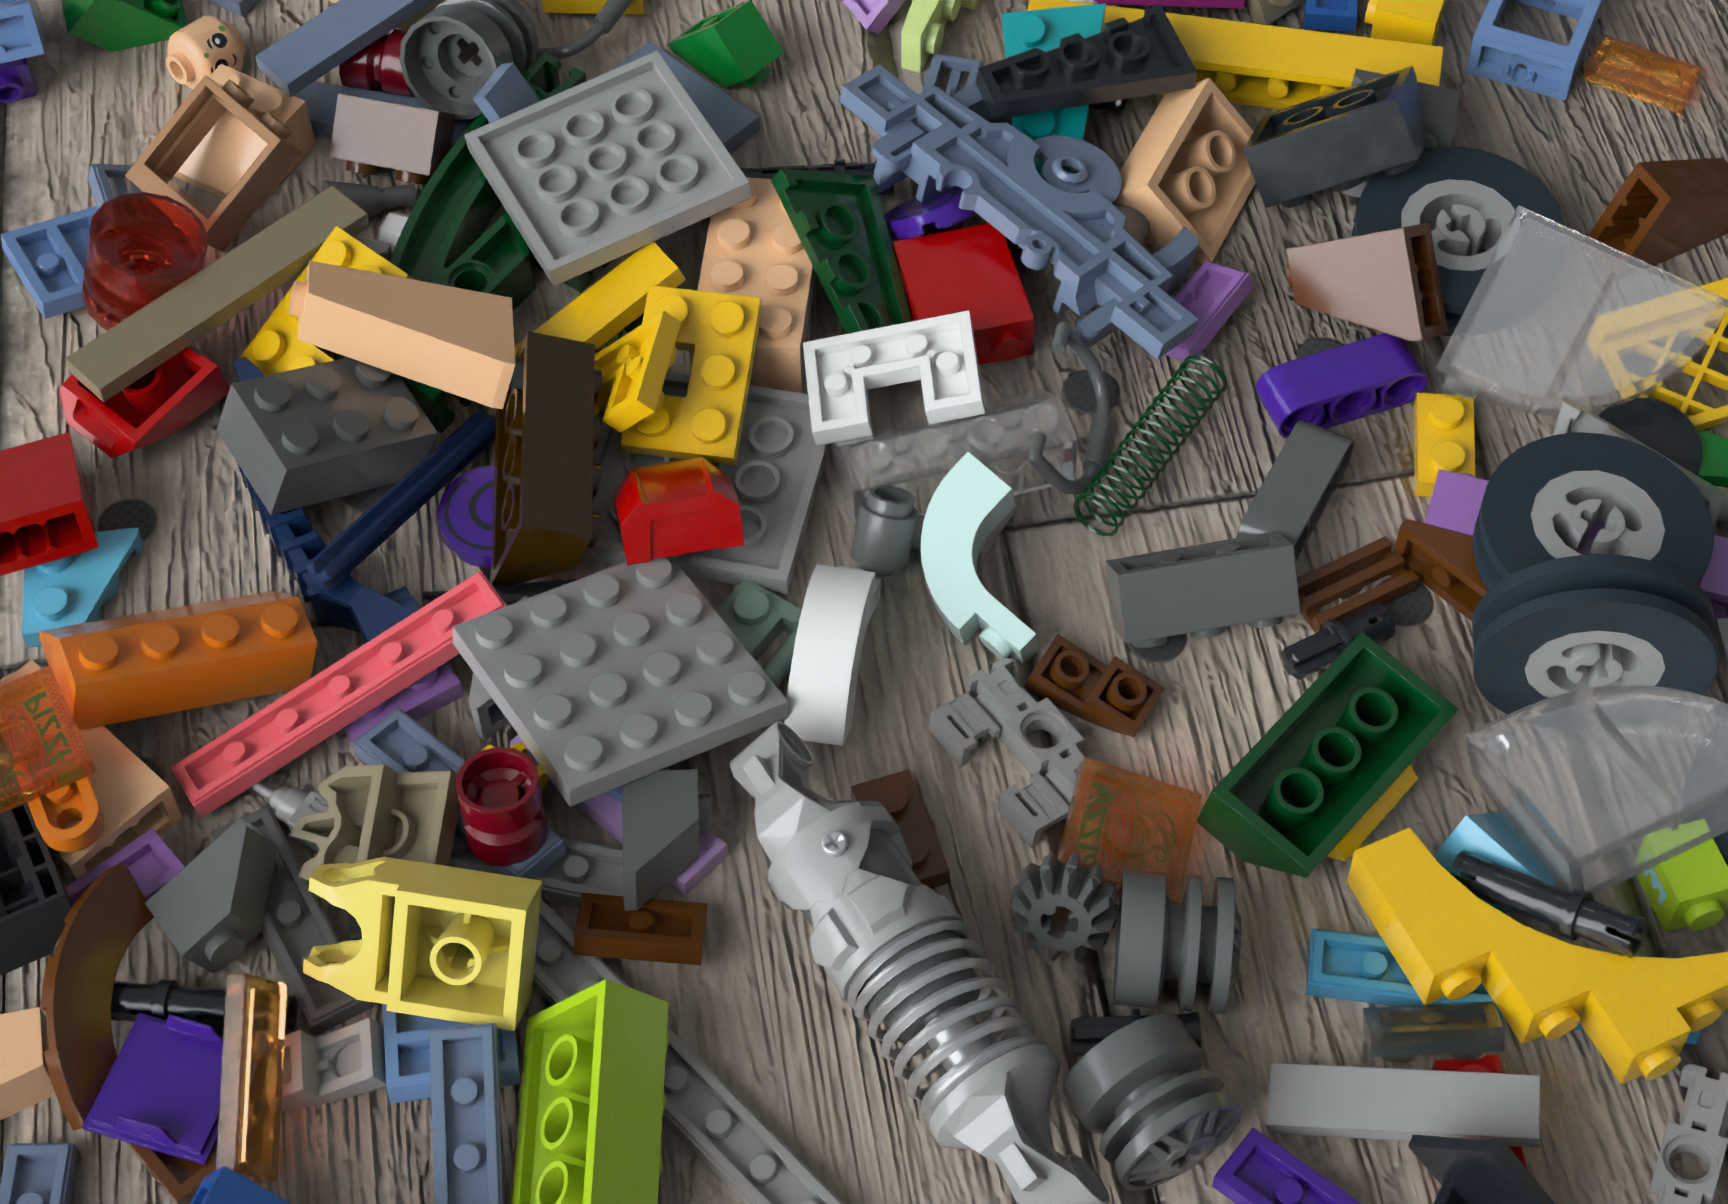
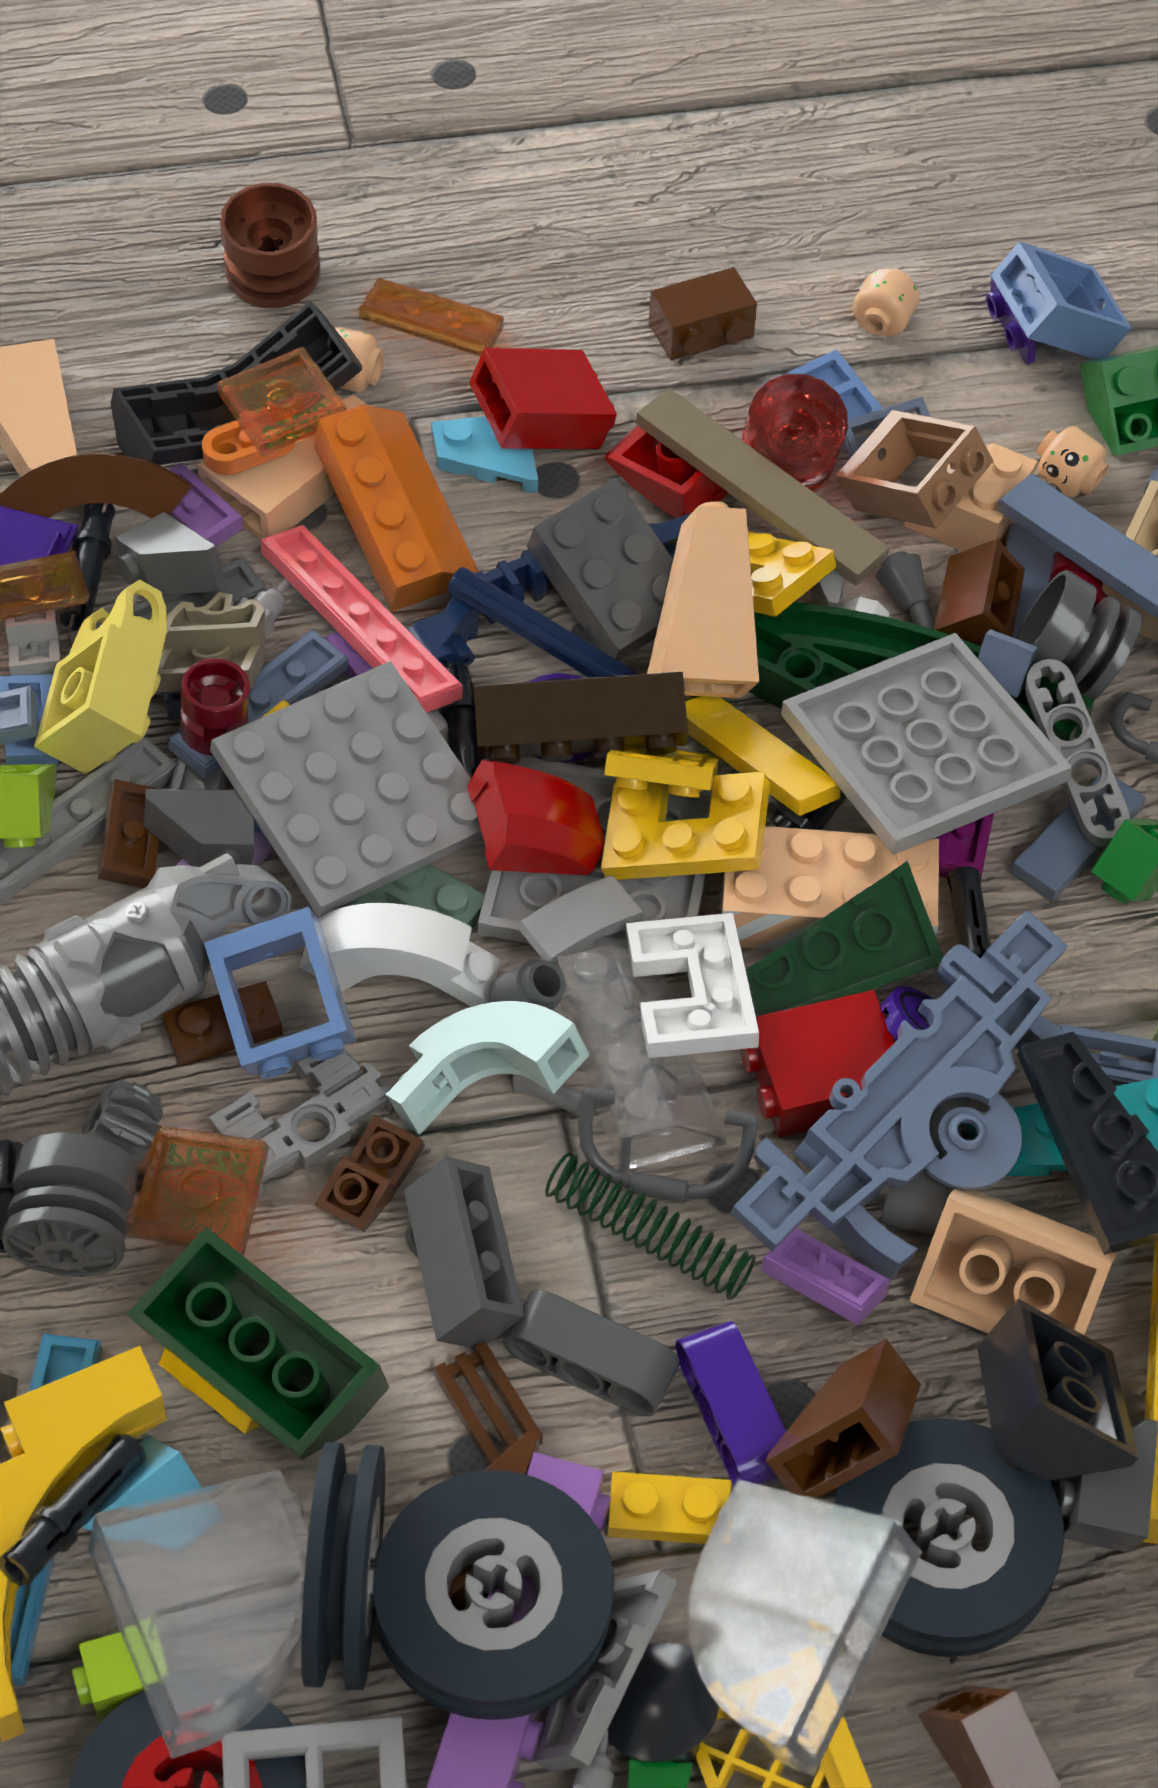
camera: 85 degrees right, 0 degrees up
black axle [1281,603,1396,680] -> none
none -> medium blue window [204,907,357,1079]
none -> light grey slope [518,875,643,964]
none -> light grey beam [1025,659,1130,847]

